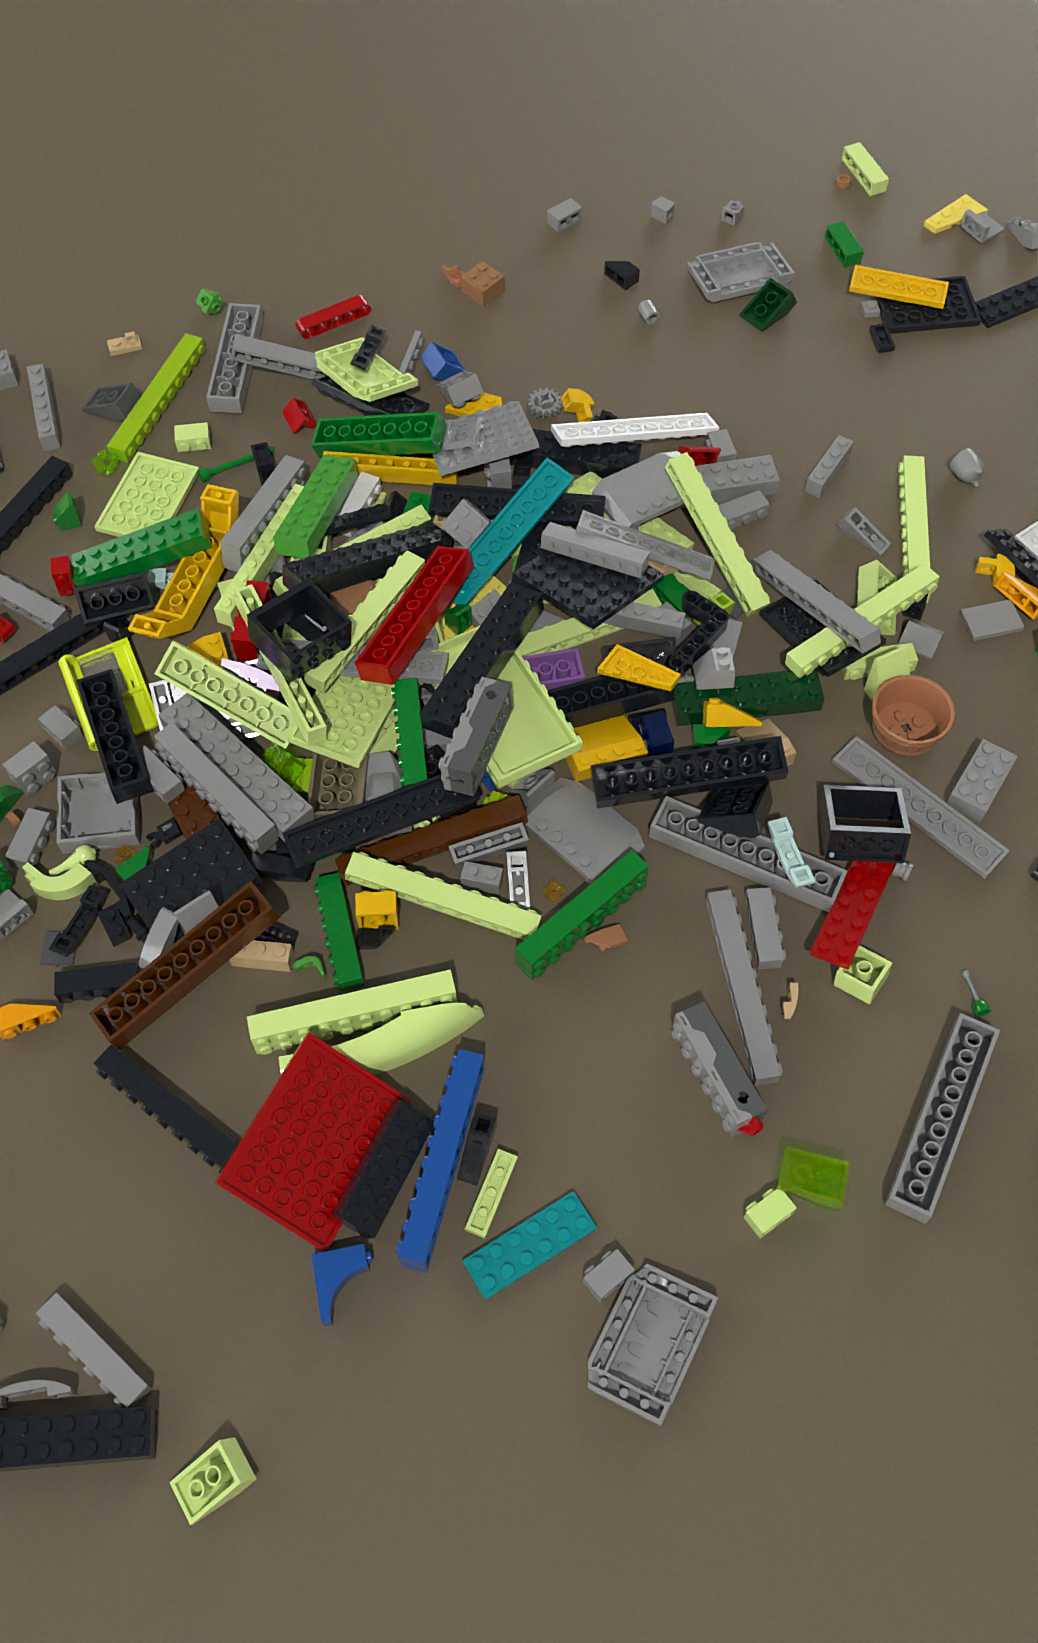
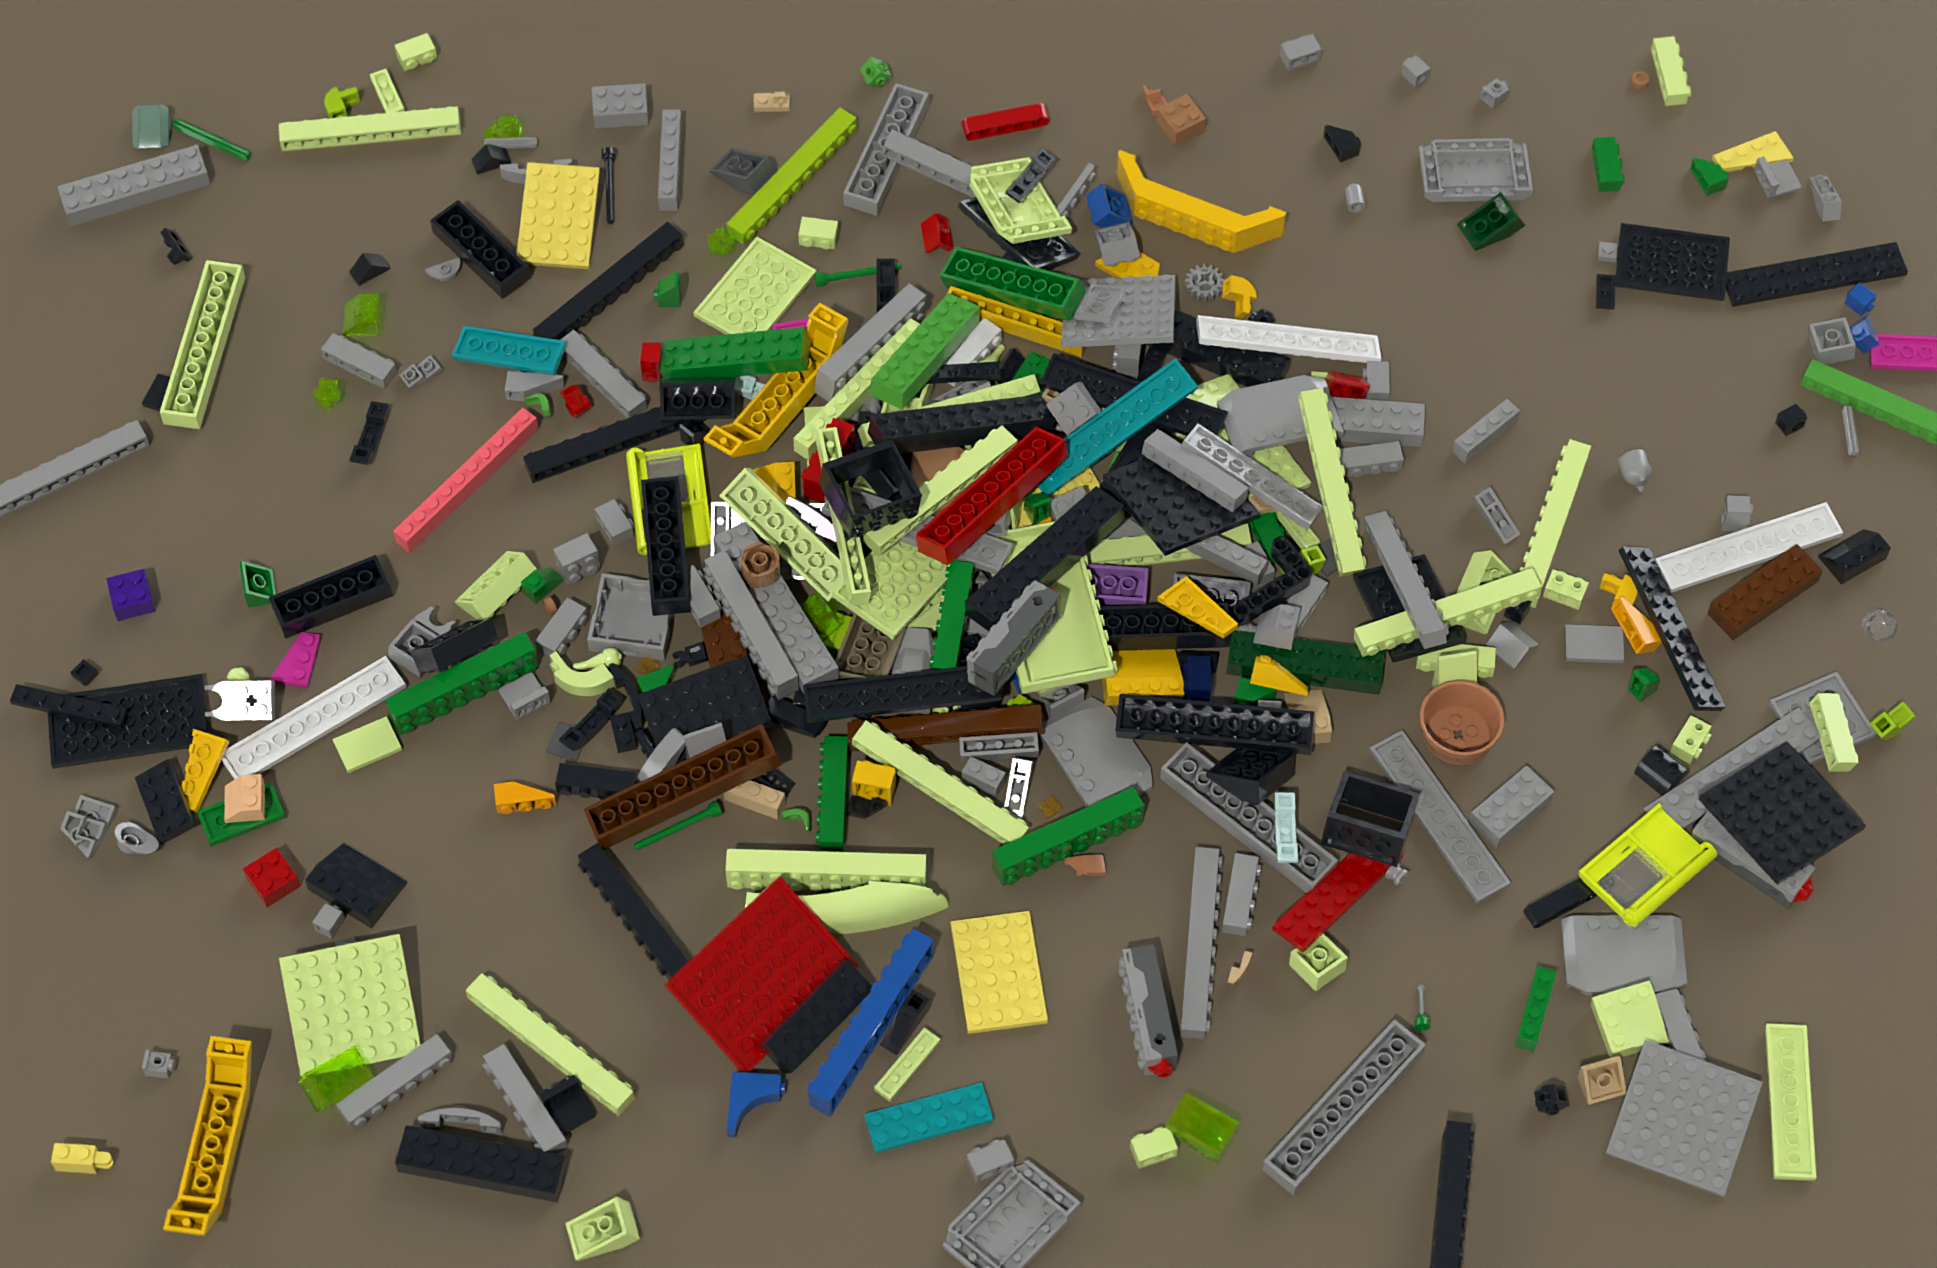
camera: 15 degrees right, 0 degrees up
yellow plate [849,265,949,309] -> none
none -> yellowish green brick [465,973,635,1117]
none -> black bracket [539,1075,595,1135]
none -> green piece [633,800,722,850]
none -> medium nougat brick [741,542,780,588]
none -> light yellow plate [951,911,1048,1034]
none -> yellow slope [1117,150,1287,253]
none -> yellowish green brick [1543,569,1589,610]
none -> green slope [1690,157,1729,196]

